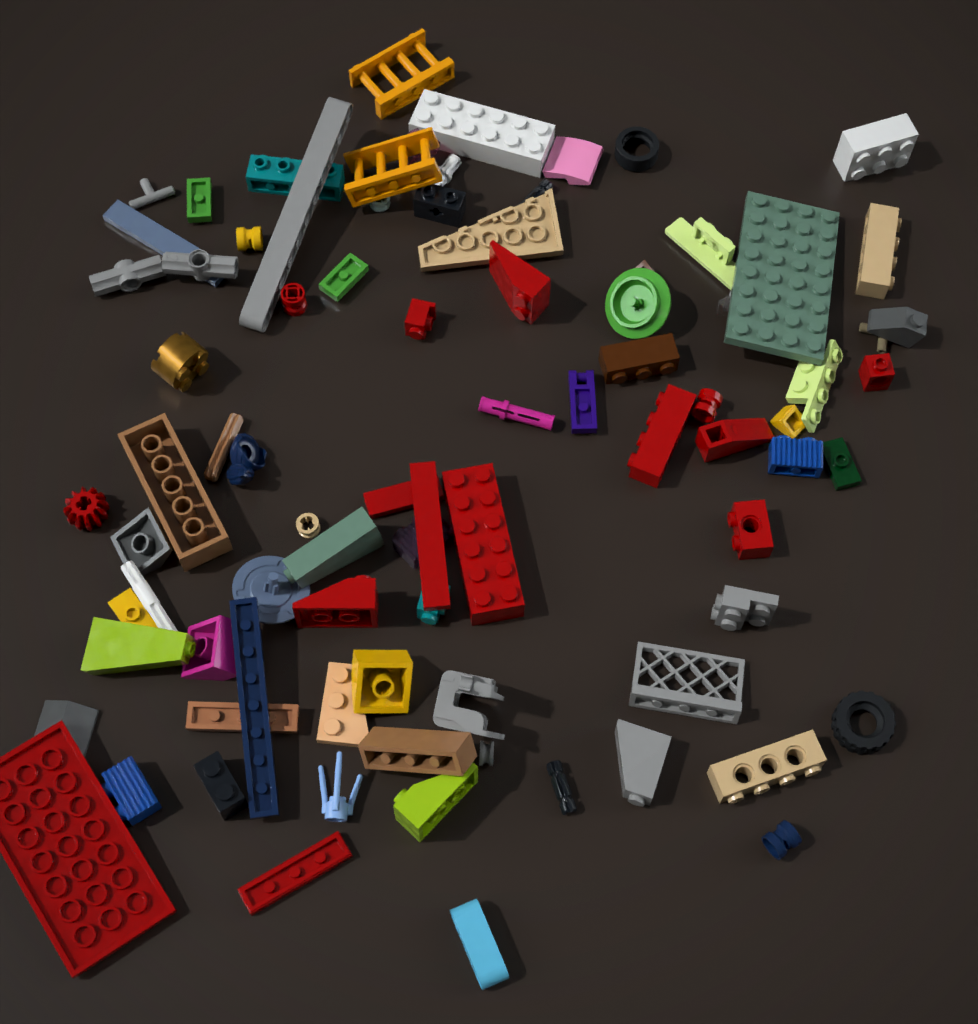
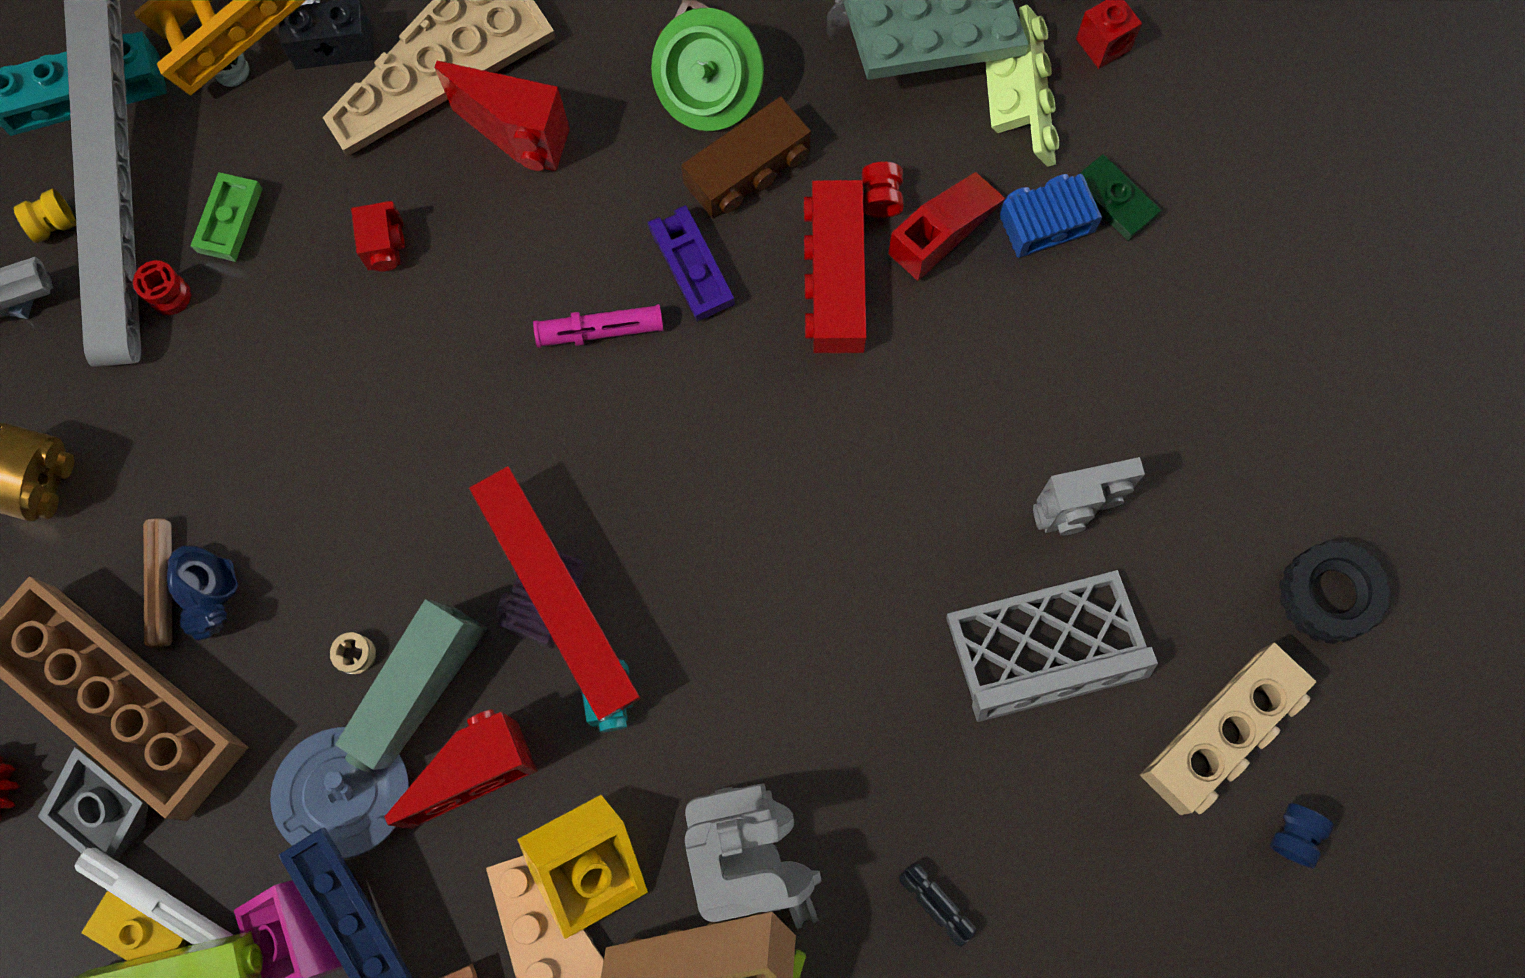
camera: 20 degrees left, 10 degrees up
red tile [363,475,444,519] -> none
red brick [442,463,525,626] -> none
light grey slope [614,719,671,807] -> none
red brick [727,499,774,560] -> none
yellow slope [770,404,805,439] -> none

